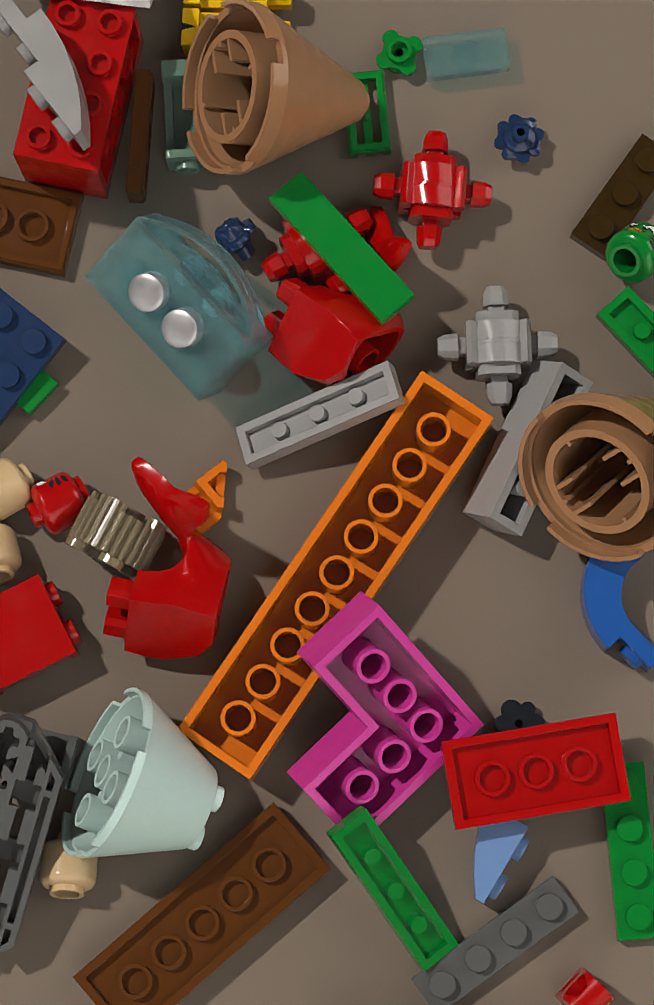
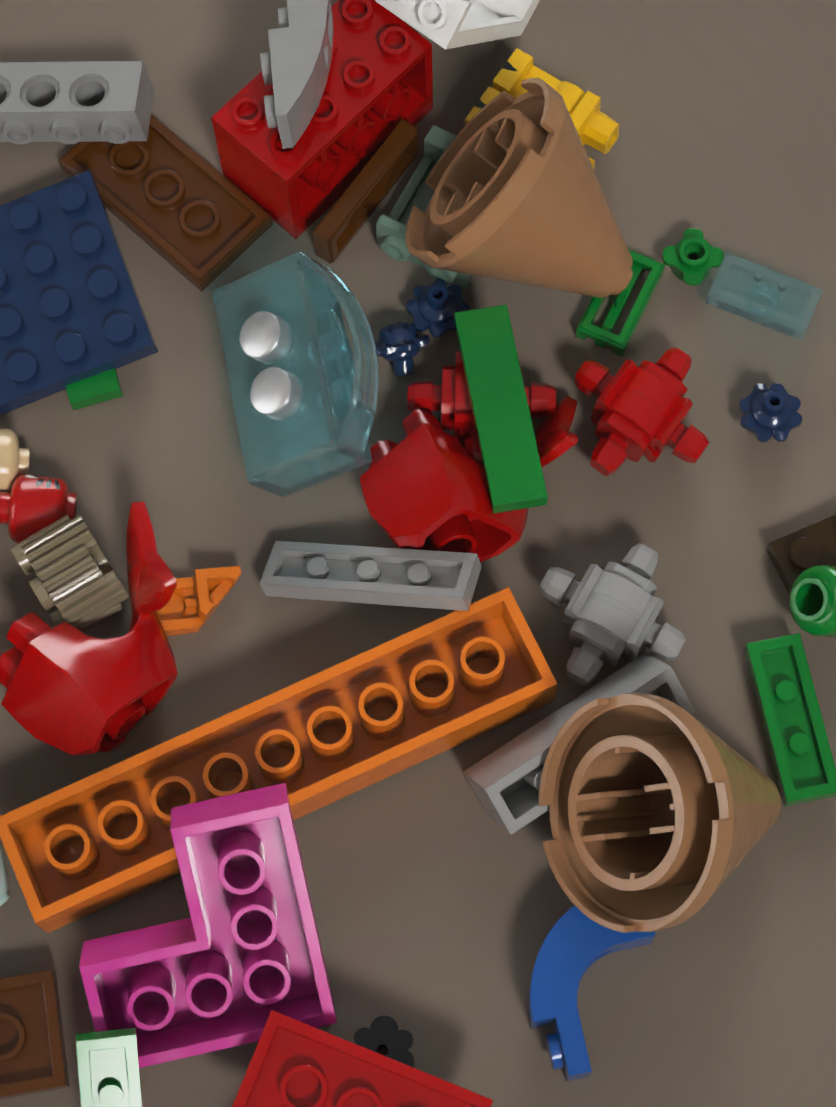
camera: 30 degrees right, 10 degrees down
none -> dark blue plant [406,278,470,338]

